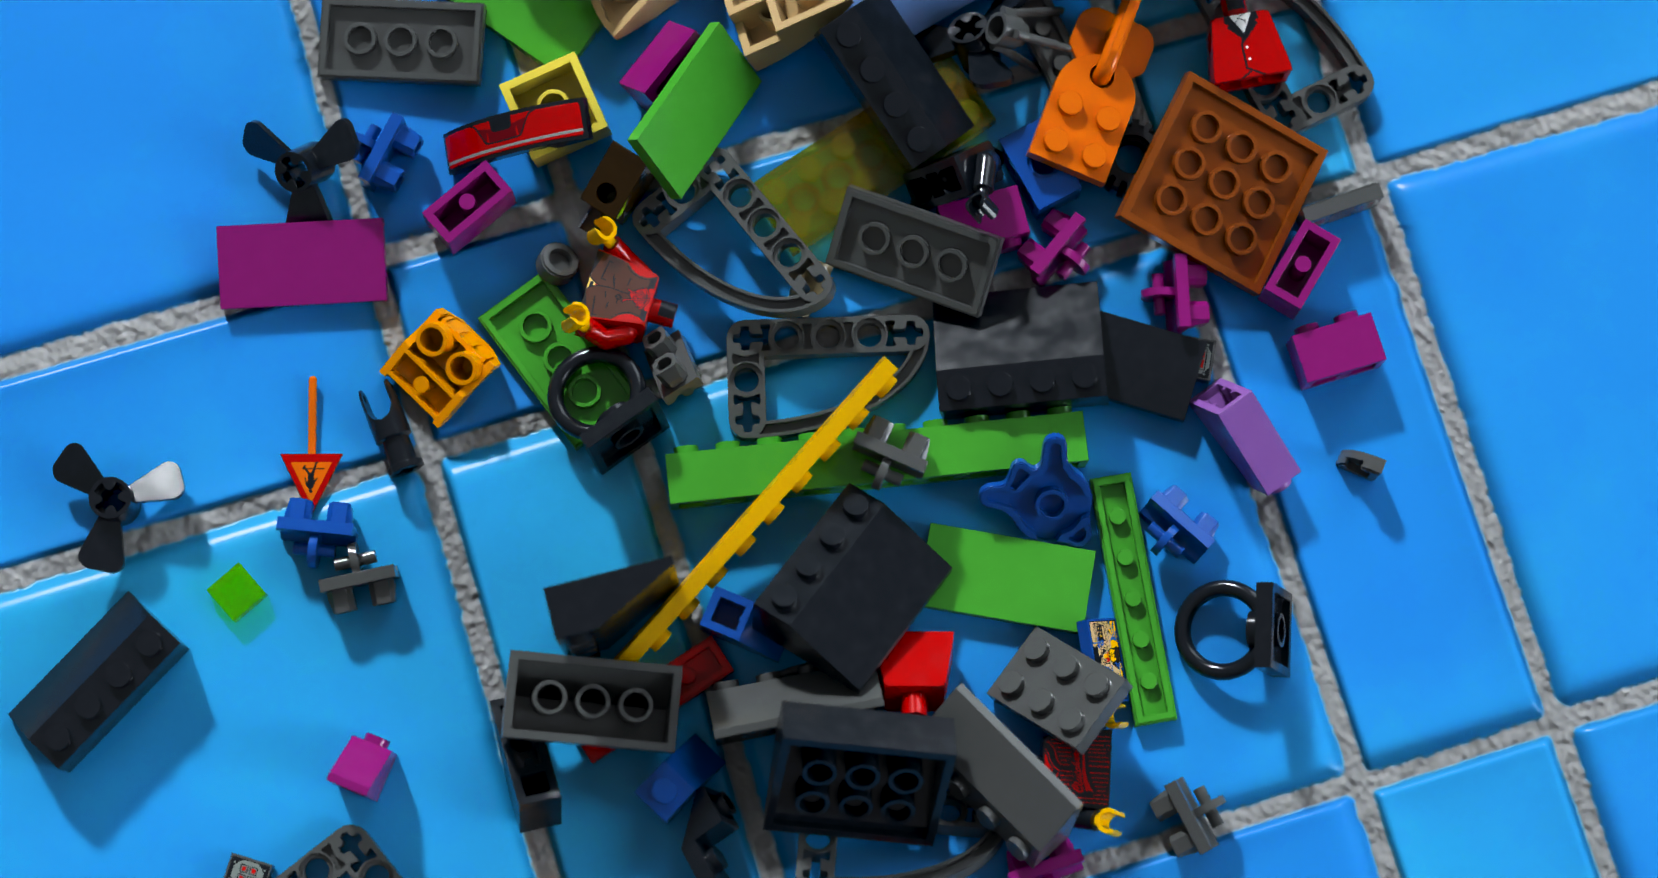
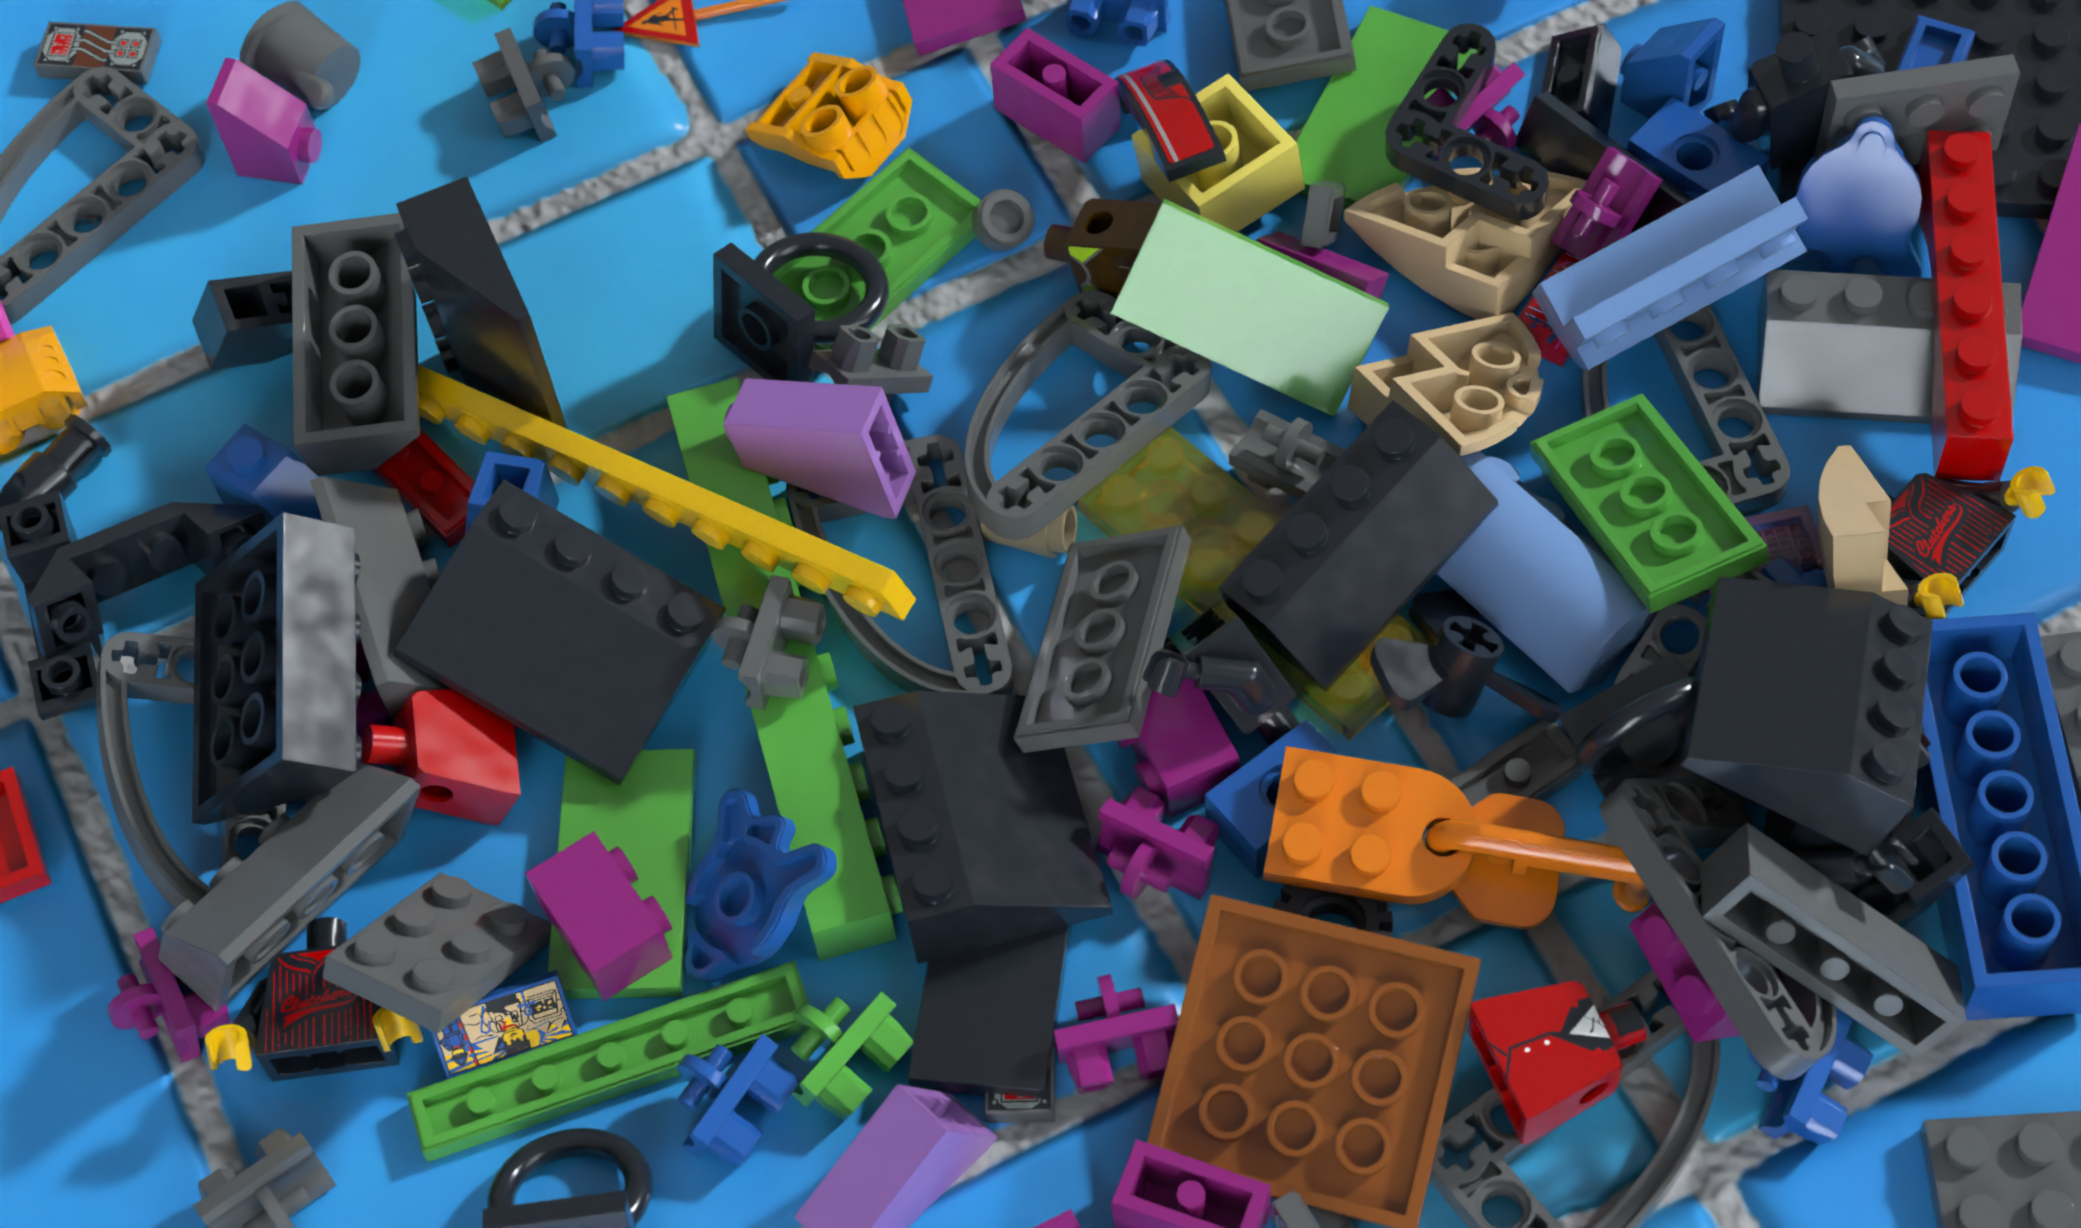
camera: 90 degrees right, 20 degrees down
black piece [359,379,424,478] -> none
torso [561,216,678,350] -> none
dark grey plant [985,6,1072,74] -> none
none -> dark grey hat [239,1,361,110]
none -> magenta brick [525,831,673,1001]
none -> medium lavender slope [723,378,916,519]
none -> bright green hips [791,991,914,1120]
none -> dark grey hips [1229,409,1345,499]
none -> dark grey tile [1301,180,1347,249]

